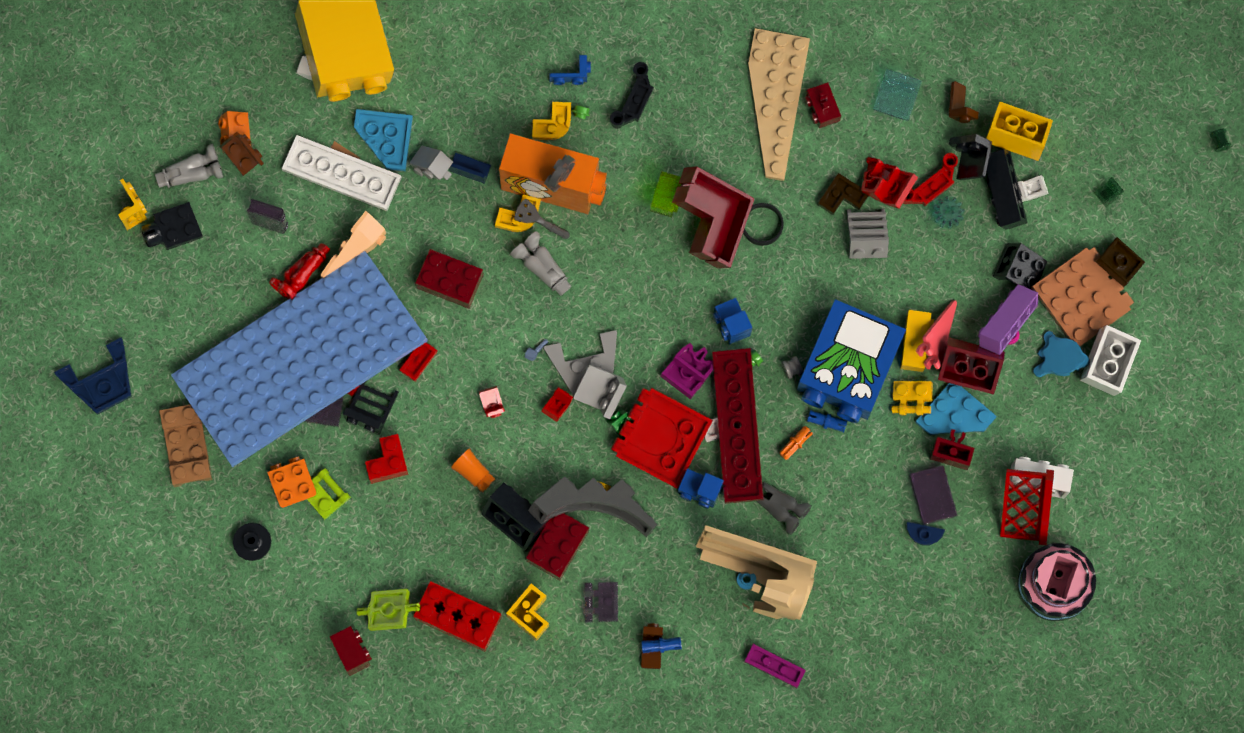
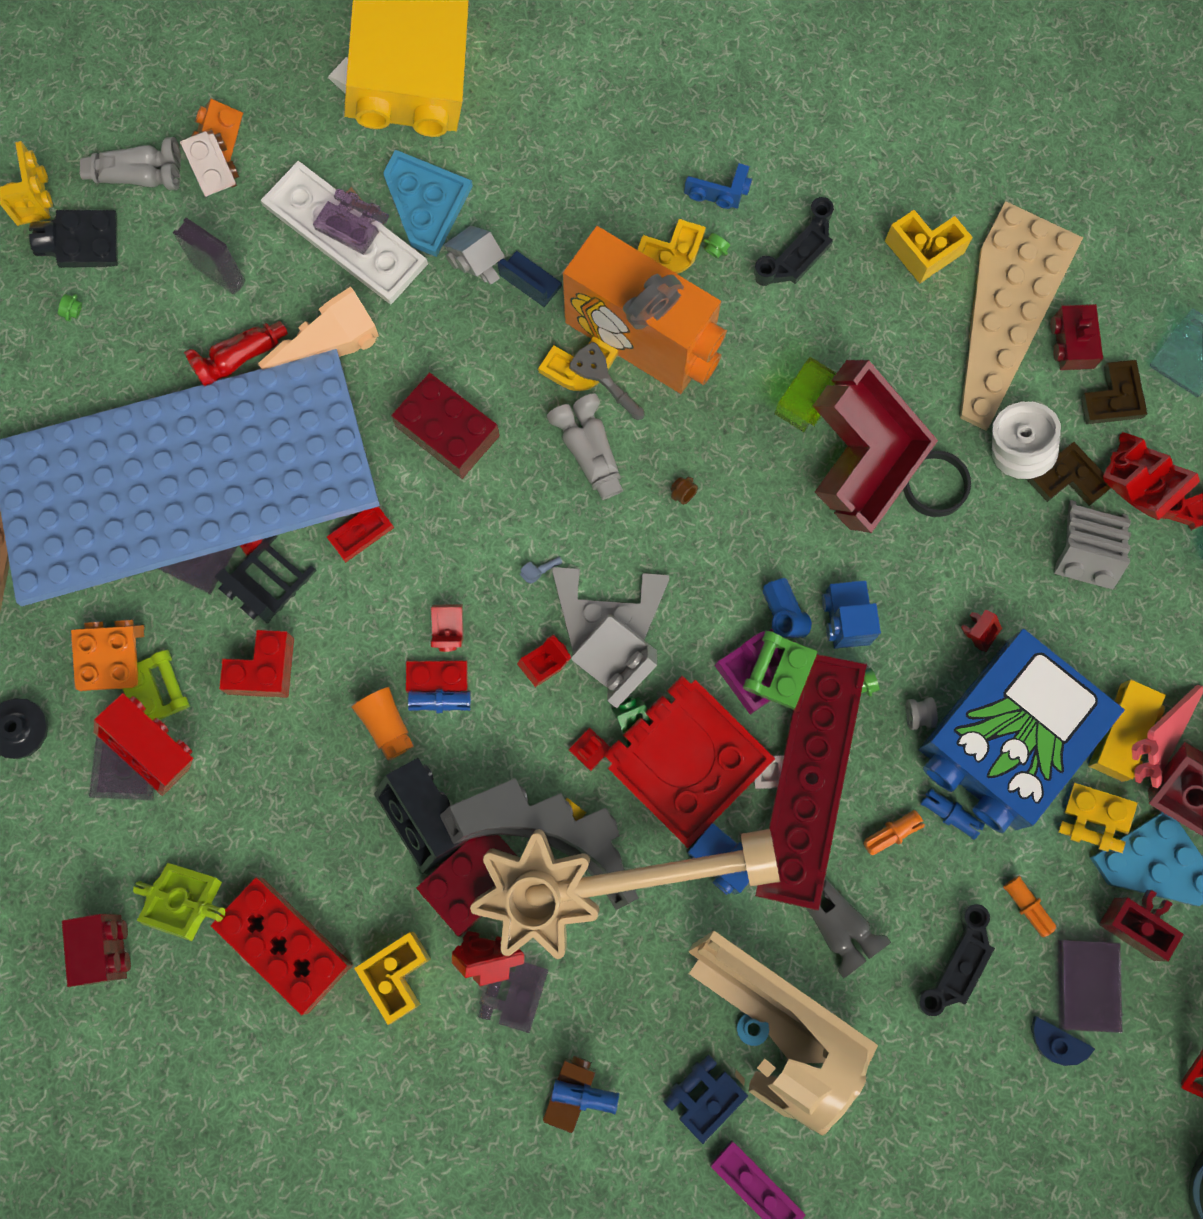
camera: 20 degrees right, 0 degrees up
none -> bright green plate [58,294,82,321]
none -> plate [89,736,155,801]
none -> red brick [93,693,194,796]
none -> clear purple plate [313,189,389,255]
none -> red plate [406,661,468,693]
none -> blue pin [408,689,471,713]
none -> red plate [451,931,524,986]
none -> tan piece [470,829,780,959]
none -> red tile [569,728,610,772]
none -> dark blue plate [663,1054,748,1144]
none -> reddish brown plate [671,477,698,505]
none -> bright green plate [743,631,818,710]
none -> blue piece [762,578,812,638]
none -> yellow brick [885,210,973,284]
none -> black plate [916,904,995,1016]
none -> red tile [961,610,1002,652]
none -> white wheel [992,402,1061,479]
none -> orange axle [1003,875,1056,937]
none -> dark brown plate [1081,360,1148,424]

